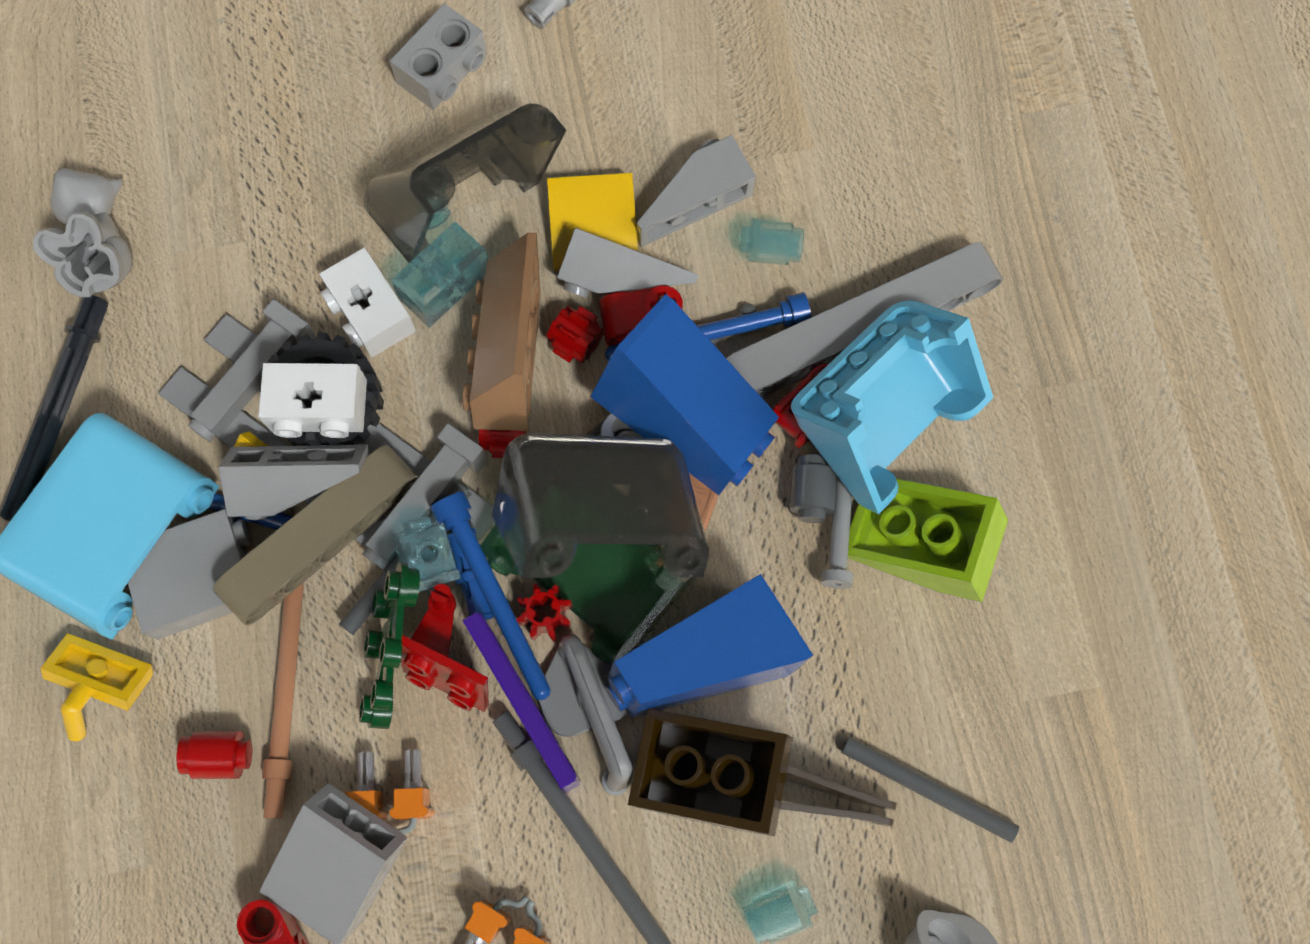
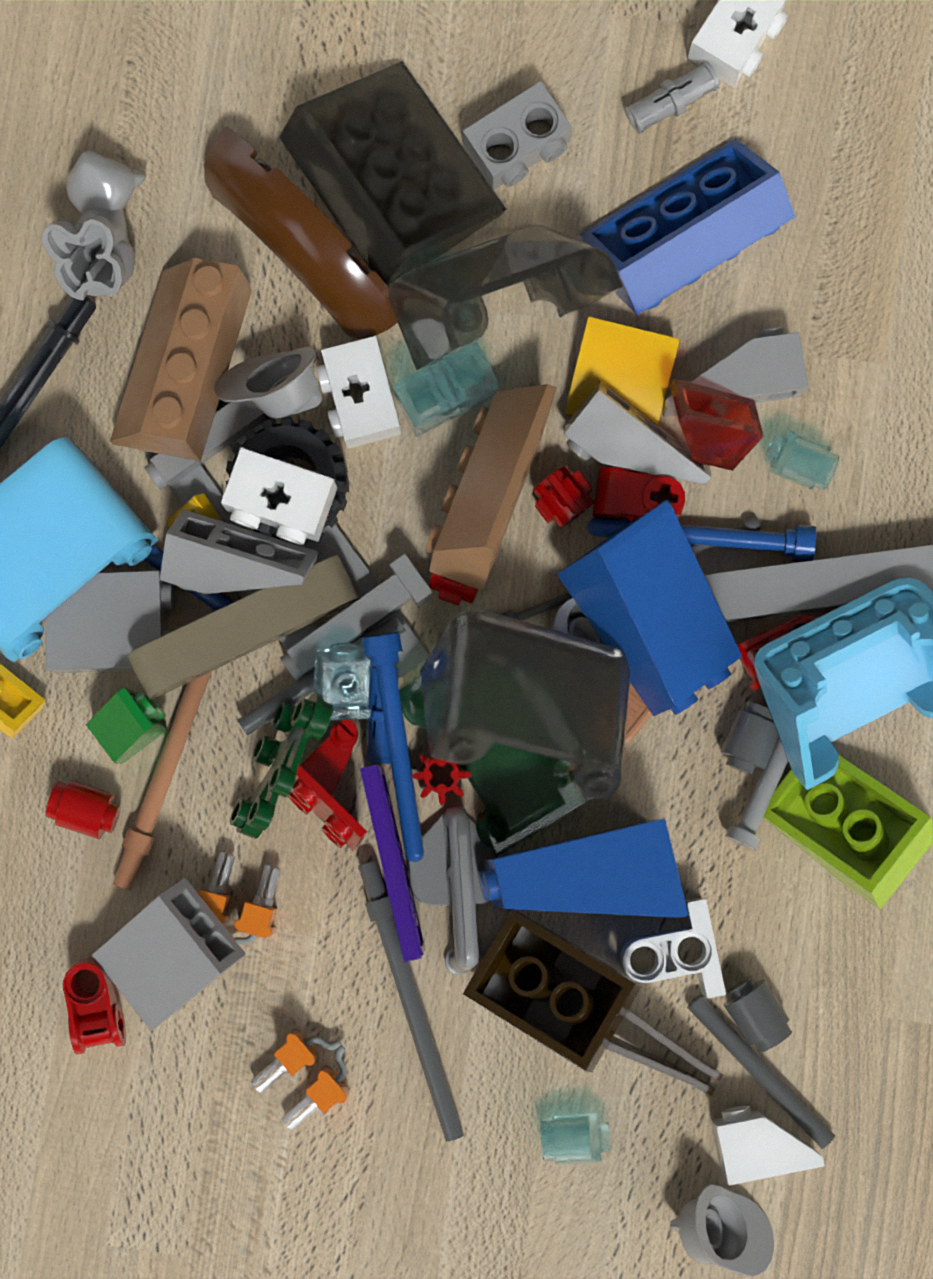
camera: 25 degrees right, 10 degrees up
none -> green slope [86,687,167,764]
none -> medium nougat slope [110,258,252,462]
none -> reddish brown brick [204,126,409,339]
none -> light grey piece [214,346,322,419]
none -> clear smoke slope [279,61,507,286]
none -> blue slope [579,138,795,315]
none -> white tile [620,897,726,999]
none -> clear red slope [670,379,764,471]
none -> white slope [711,1105,825,1185]
none -> dark grey brick [724,977,792,1053]

